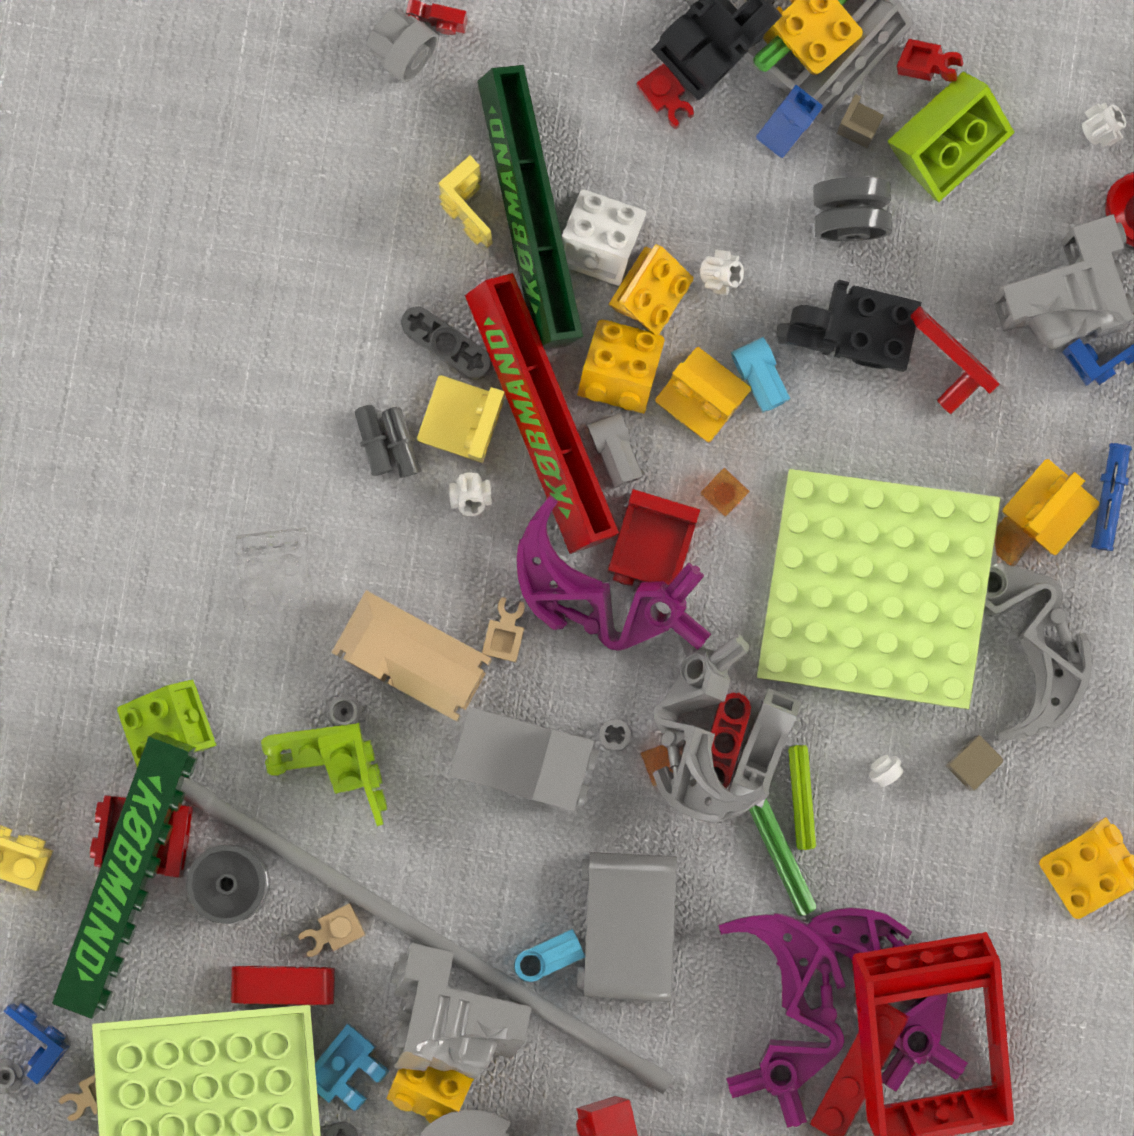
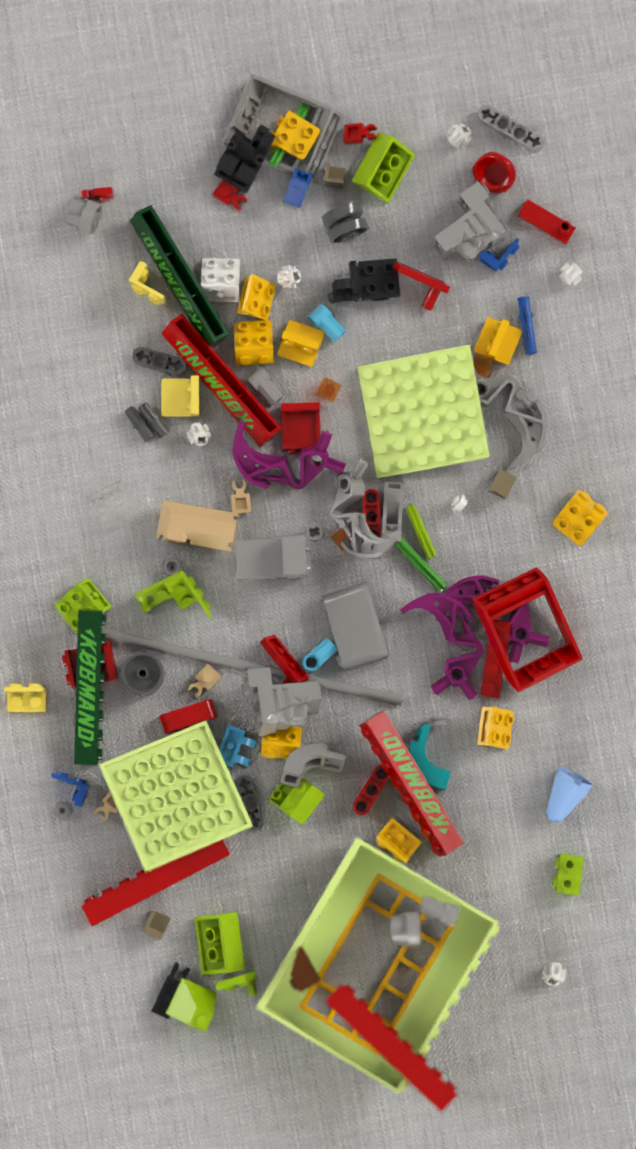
camera: 20 degrees left, 0 degrees up
none -> red piece [260,634,309,684]

